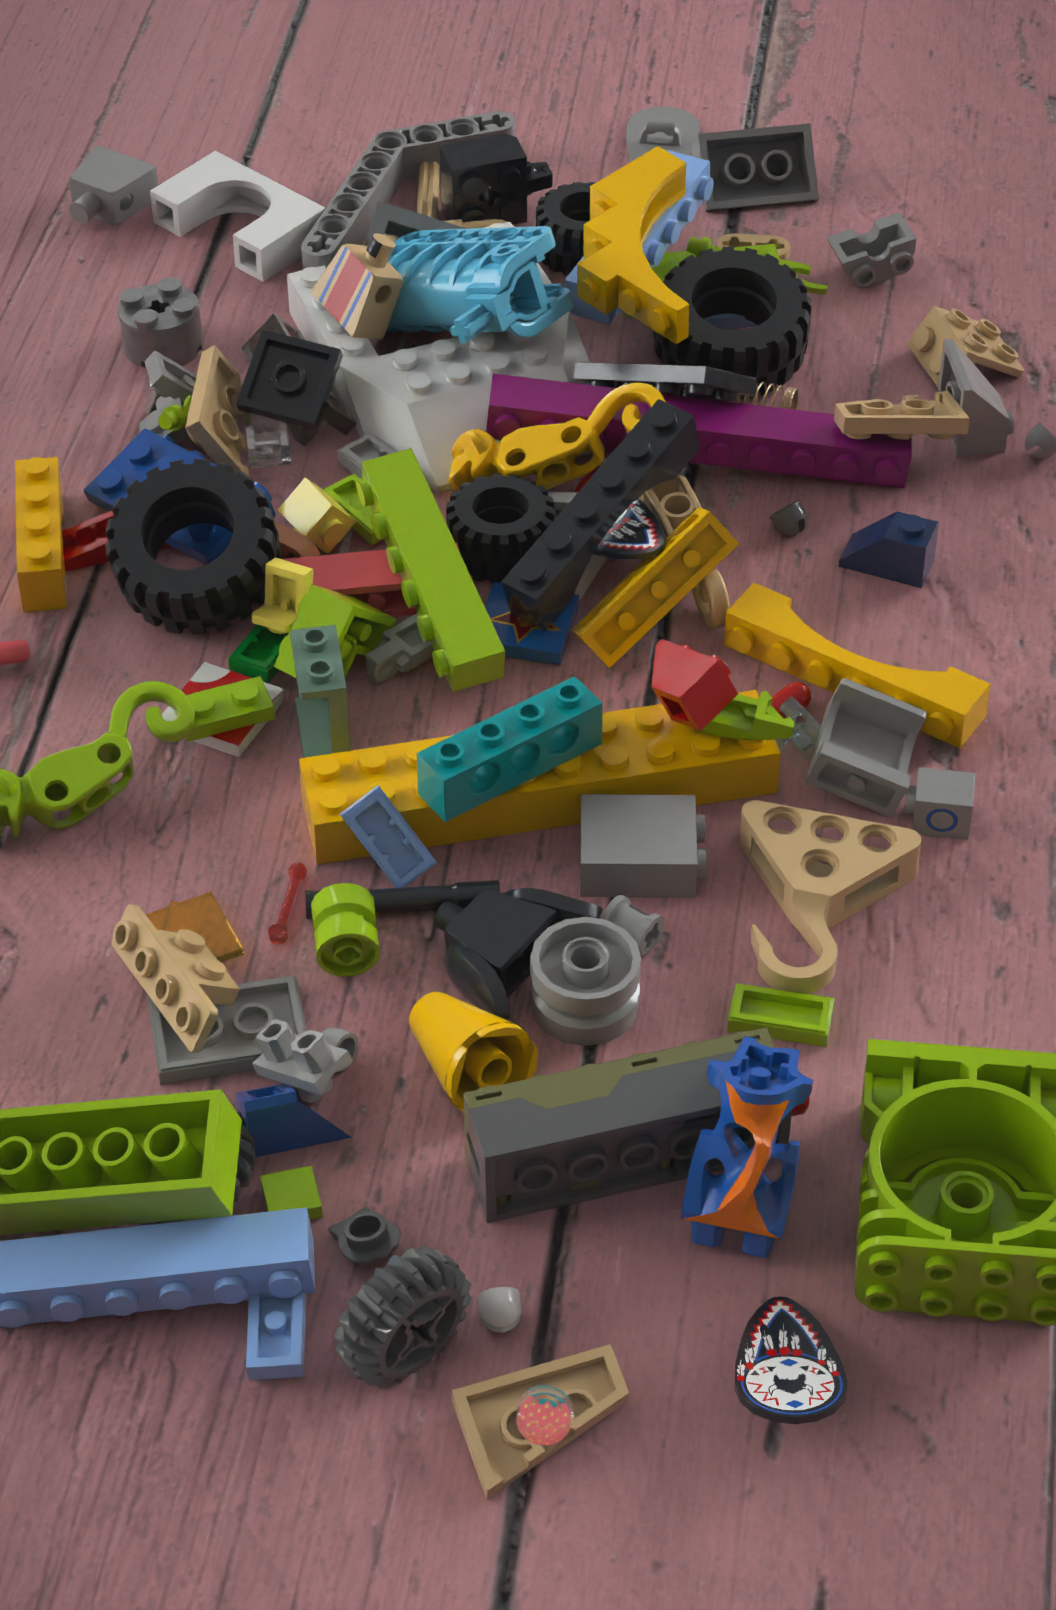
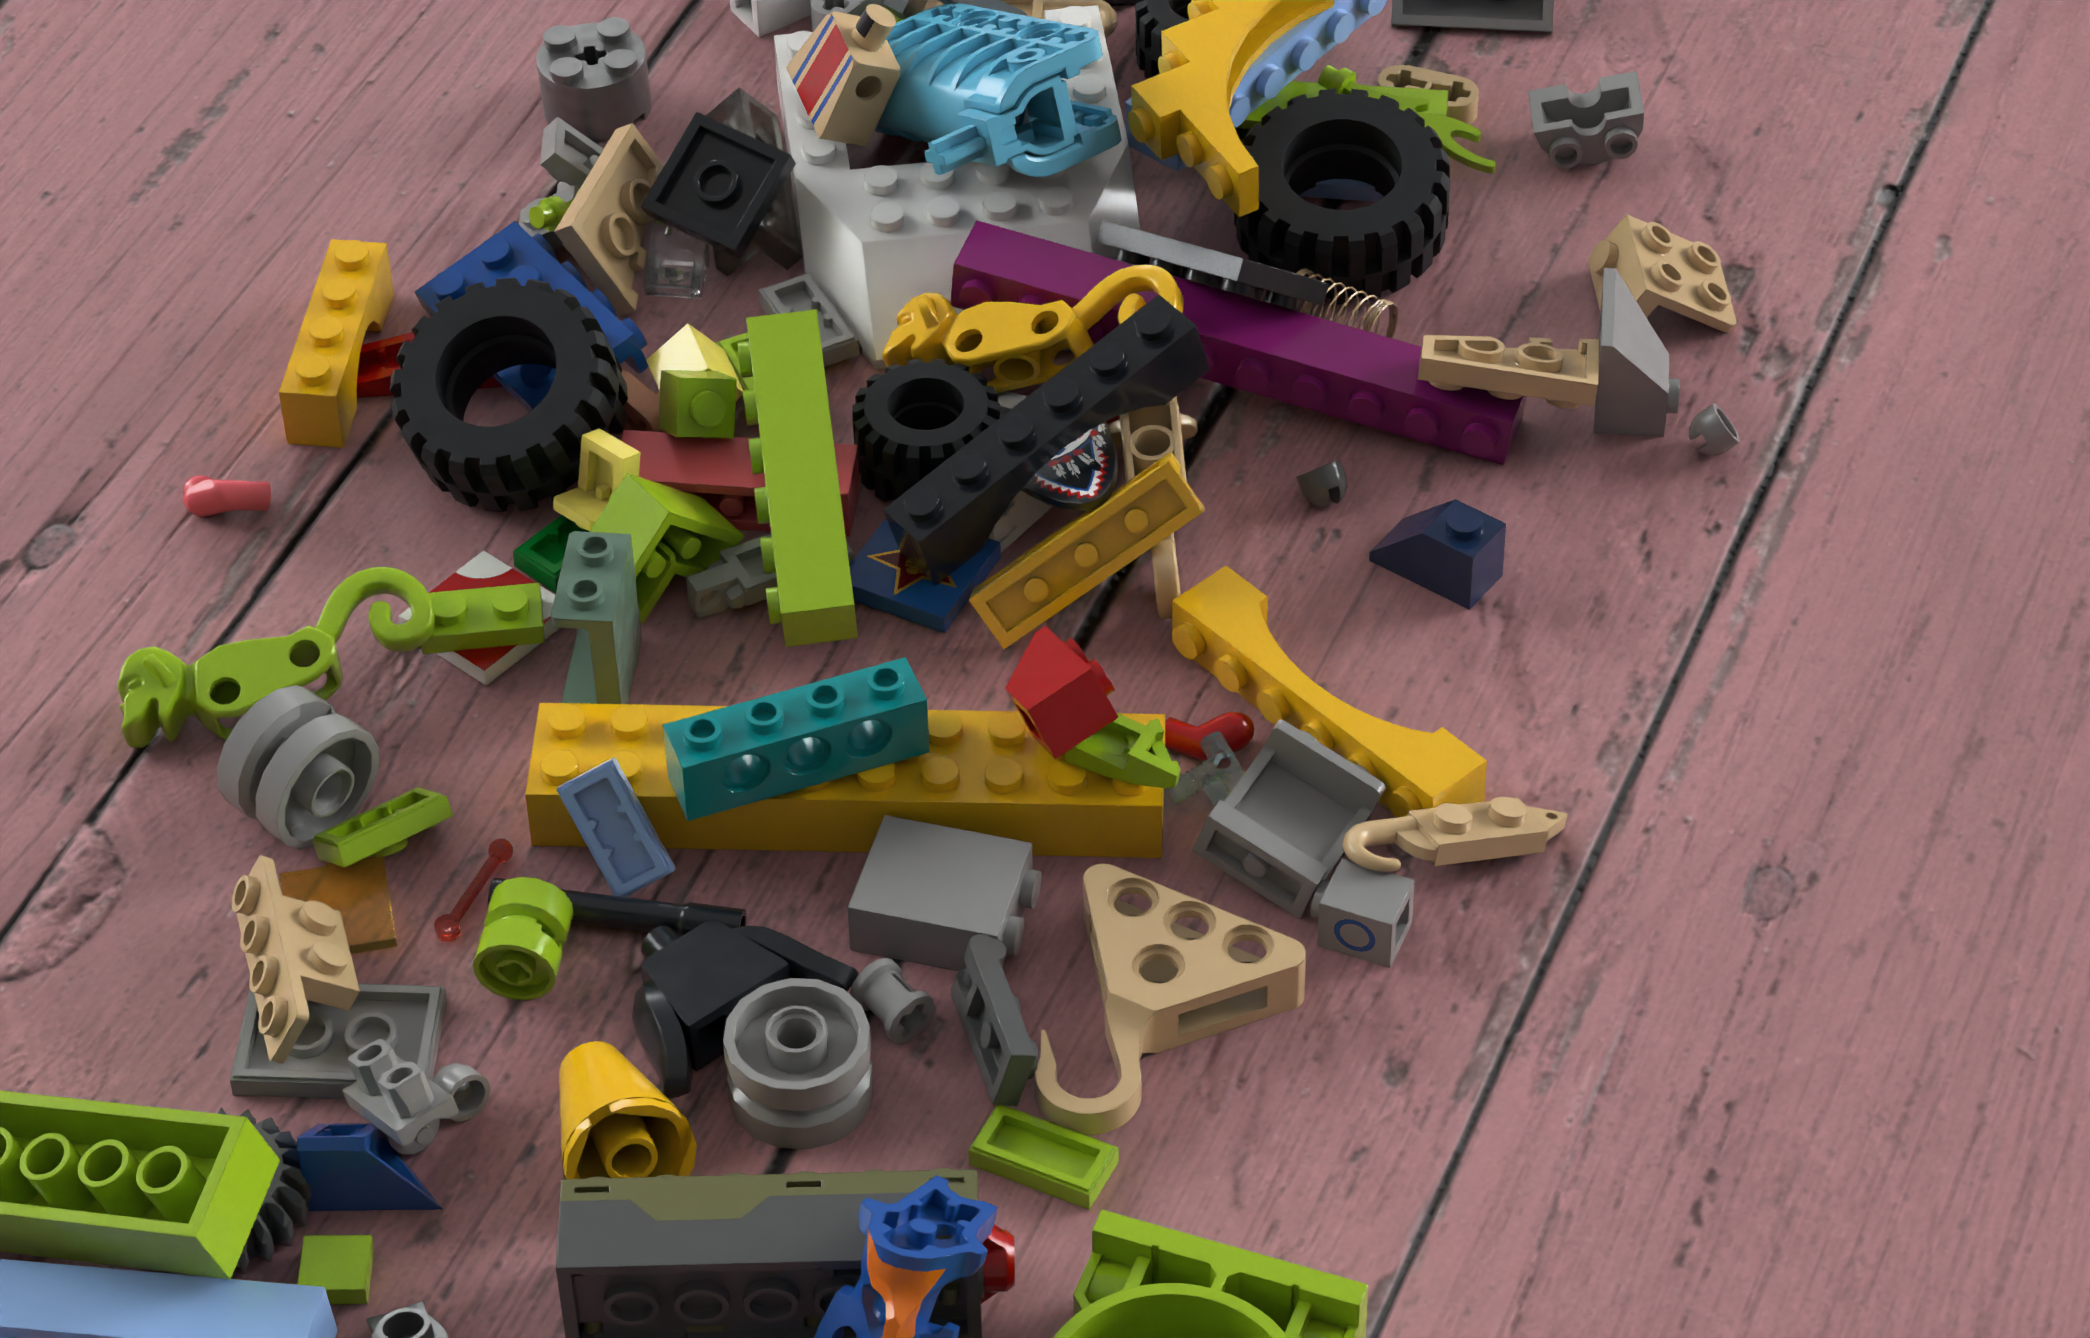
camera: 15 degrees right, 0 degrees up
none -> light grey wheel [217,685,379,850]
none -> lime plate [311,787,454,868]
none -> lime brick [658,370,737,438]
none -> dark grey plate [951,934,1038,1106]
none -> tan plate [1342,797,1568,872]

